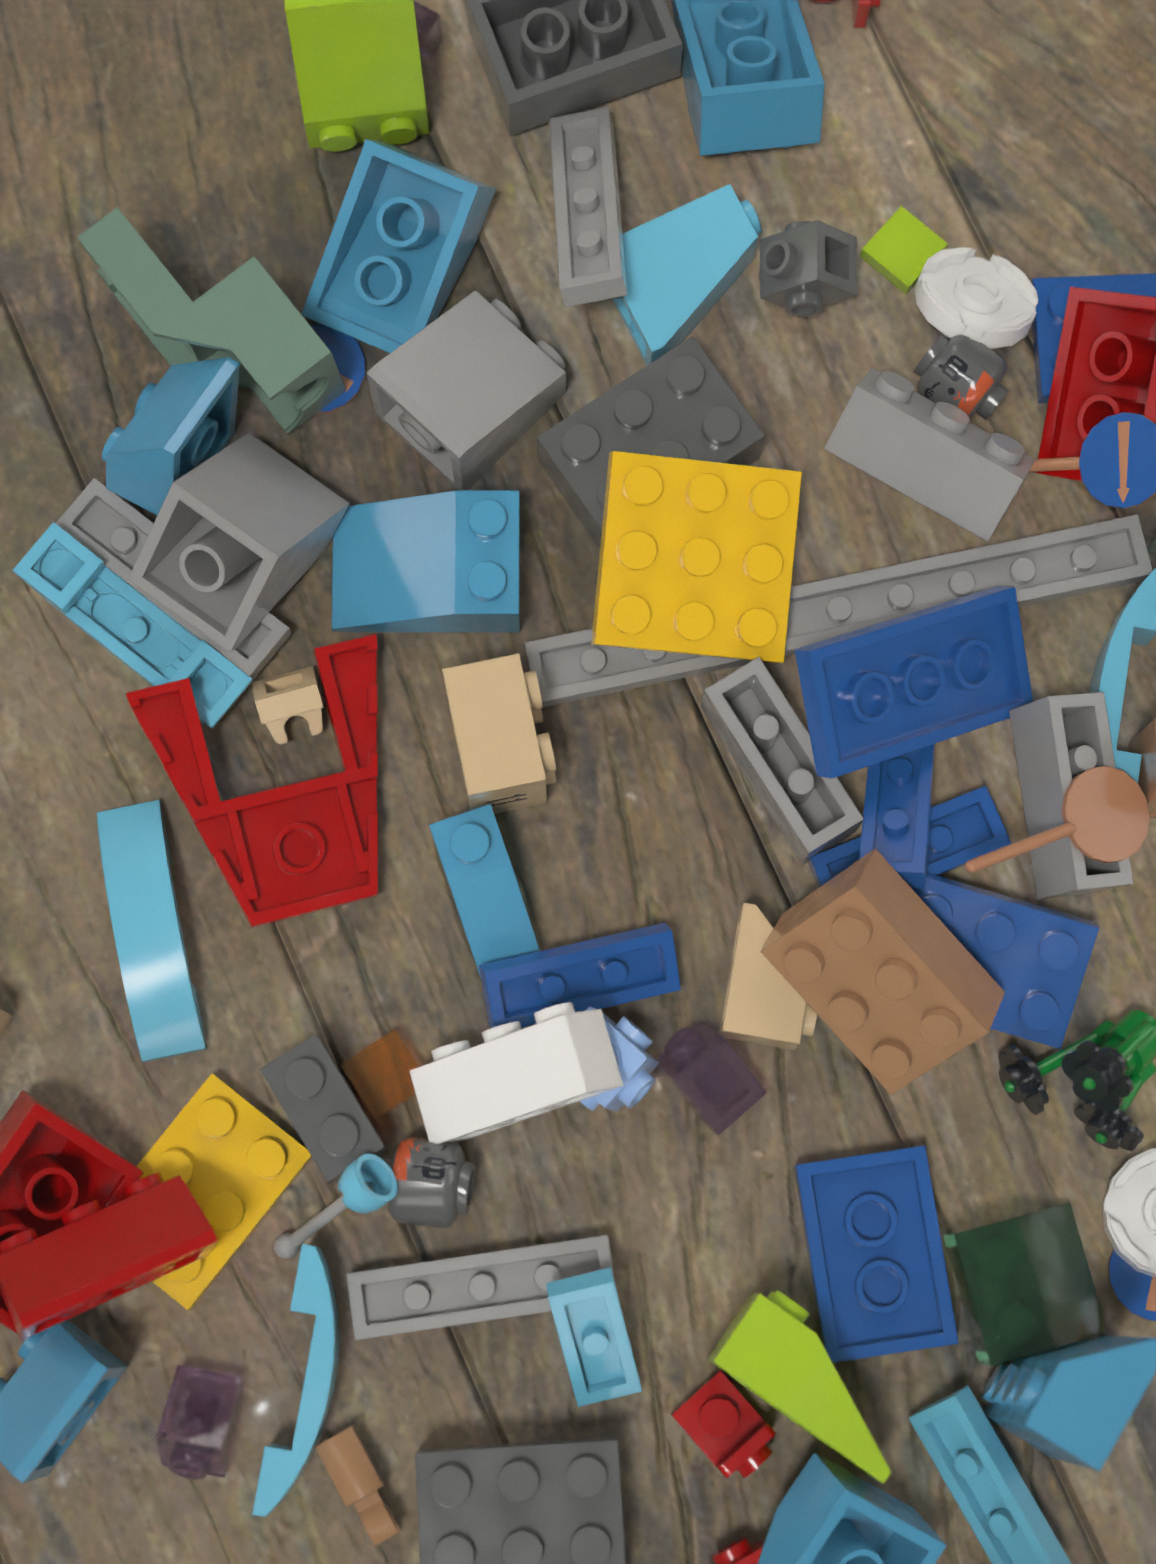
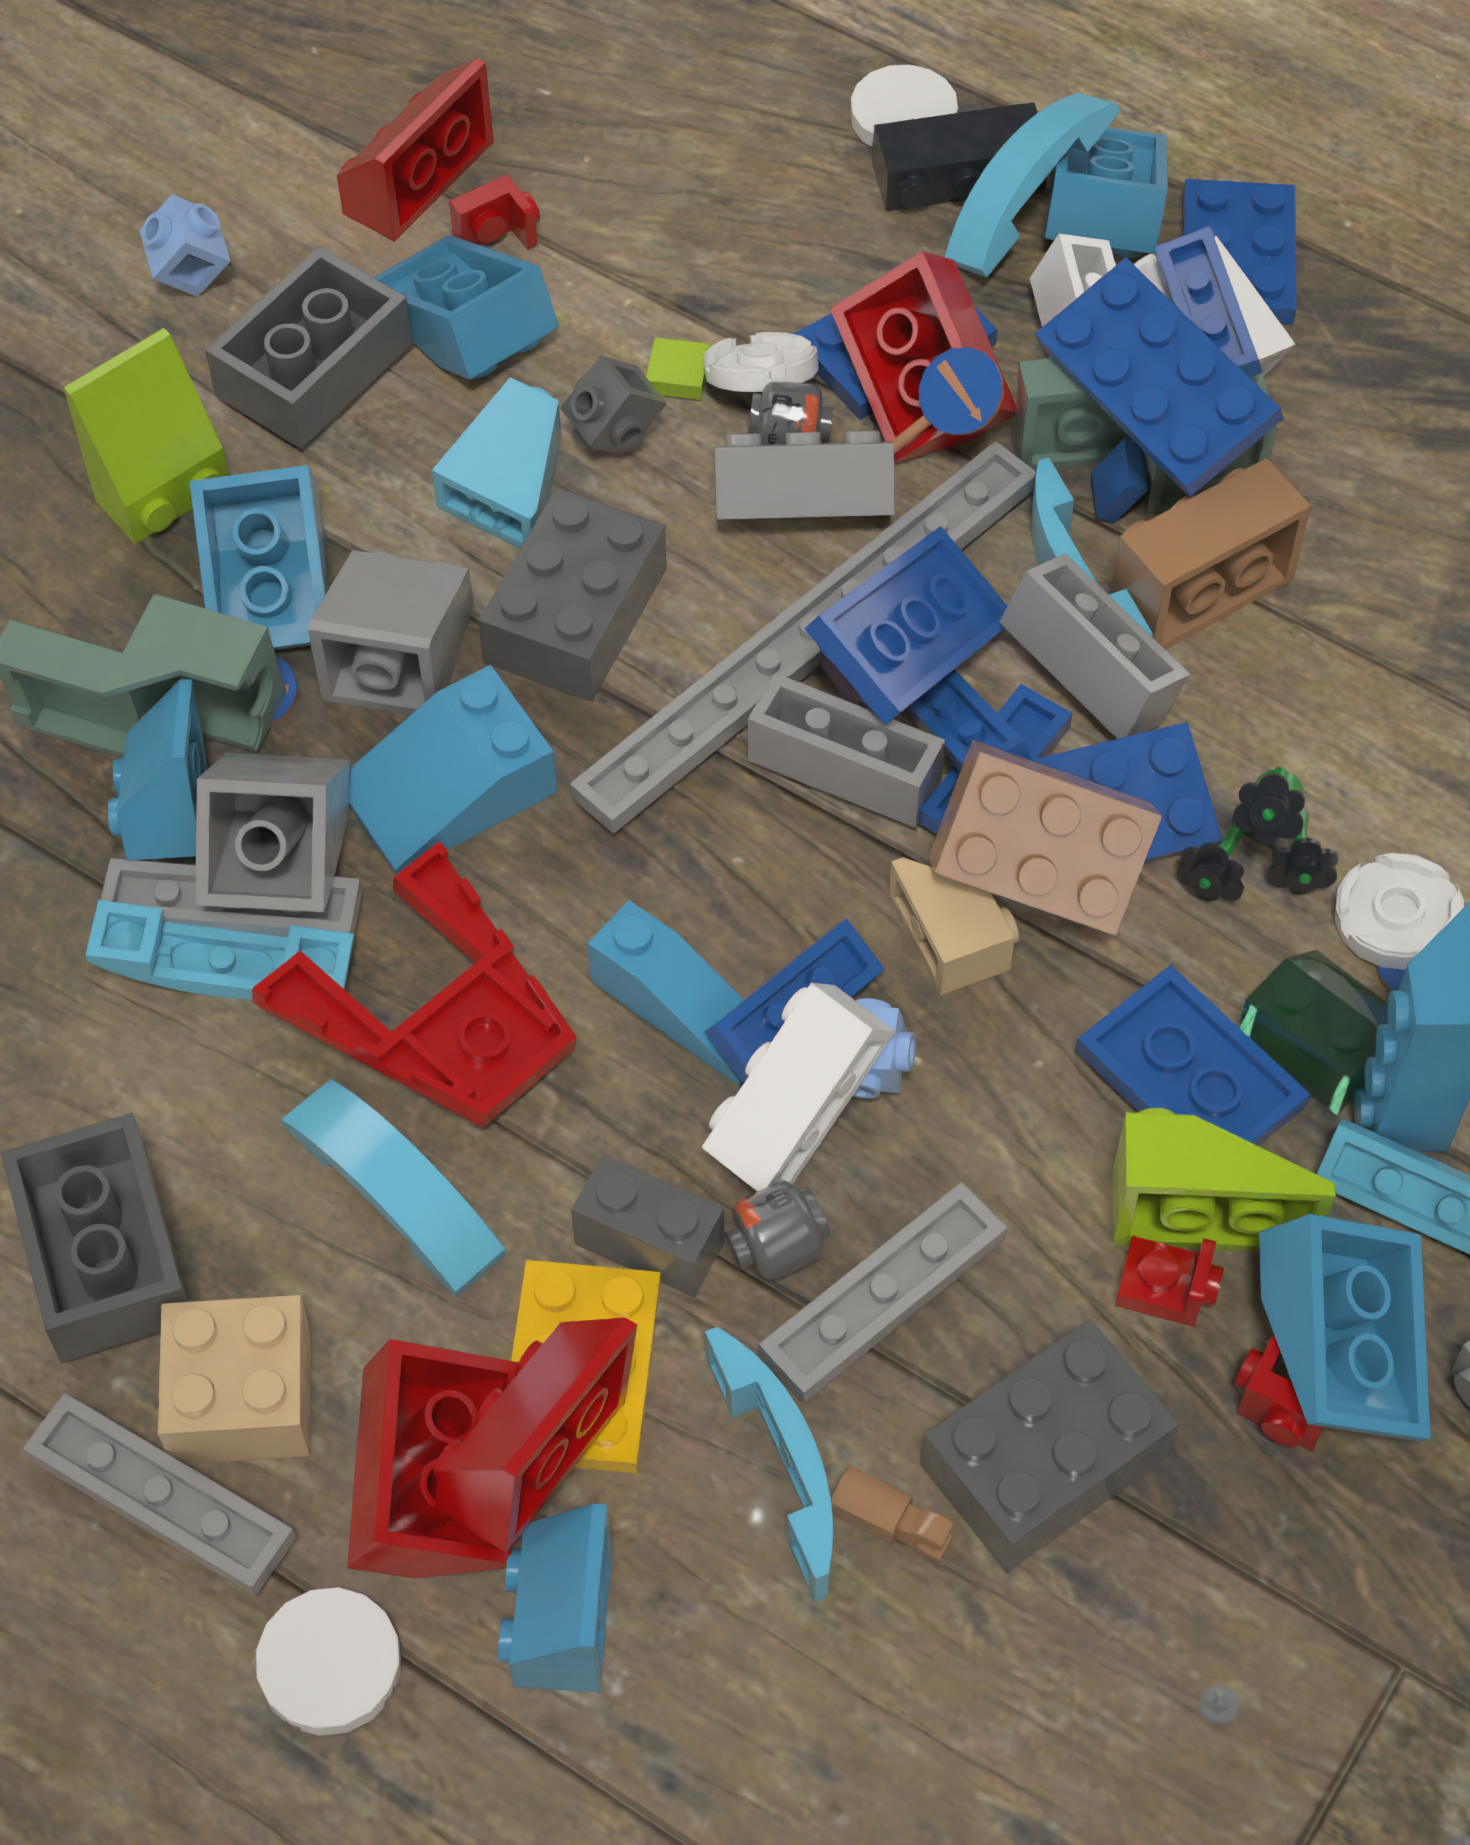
camera: 30 degrees left, 20 degrees down
bracket [156,1365,244,1479] -> none
tan tile [252,666,323,744] -> none
medium azure hinge [274,1154,398,1259] -> none
clear orange tile [341,1029,419,1121] -> none
tan brick [442,654,556,814] -> none
medium azure plate [546,1267,642,1407] -> none
light grey plate [549,106,627,307] -> none
yellow plate [591,451,802,663] -> none
clear purple bracket [656,1022,767,1136] -> none
nougat piece [965,766,1150,873] -> none

